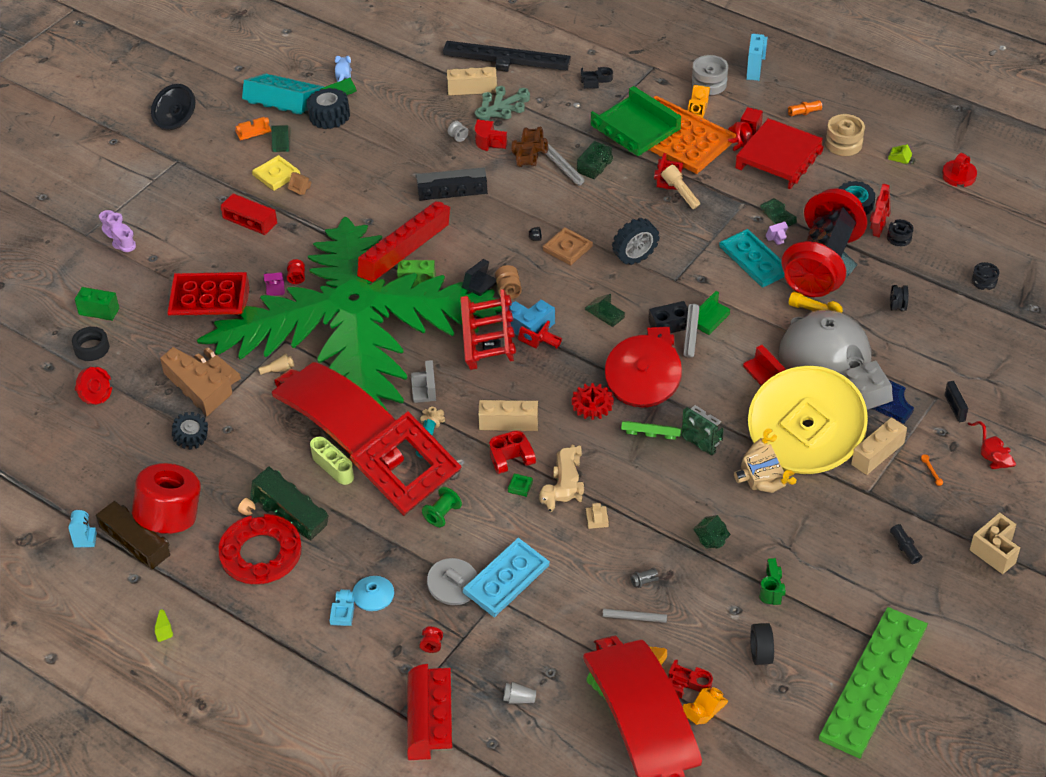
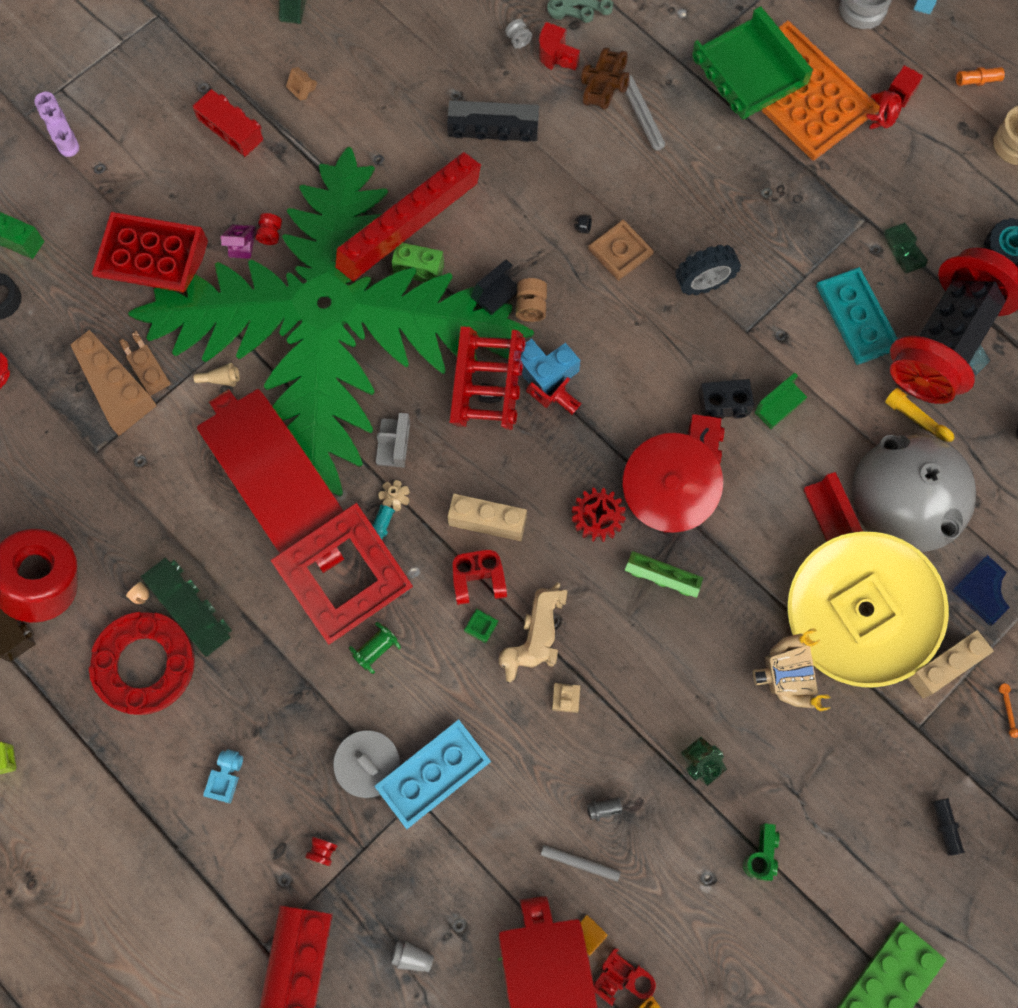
camera: 10 degrees right, 25 degrees up
black wheel [172,412,208,450] -> none
light yellow tile [252,155,300,191] -> none
yellowish green beam [310,437,354,485] -> none
medium azure dish [352,576,394,611] -> none
clear green brick [577,141,613,180] -> none
clear green slope [585,294,625,327] -> none
red bracket [654,153,683,190] -> none
tan piece [661,165,700,209] -> none
clear green piece [681,405,723,456] -> none
light grey axle [683,304,699,358] -> none
light orange slope [688,85,710,118] -> none
red panel [735,118,824,189] -> none
black tyre [750,623,774,665] -> none
lavender tile [765,222,788,245] -> none
light grey brick [840,361,893,410] -> none

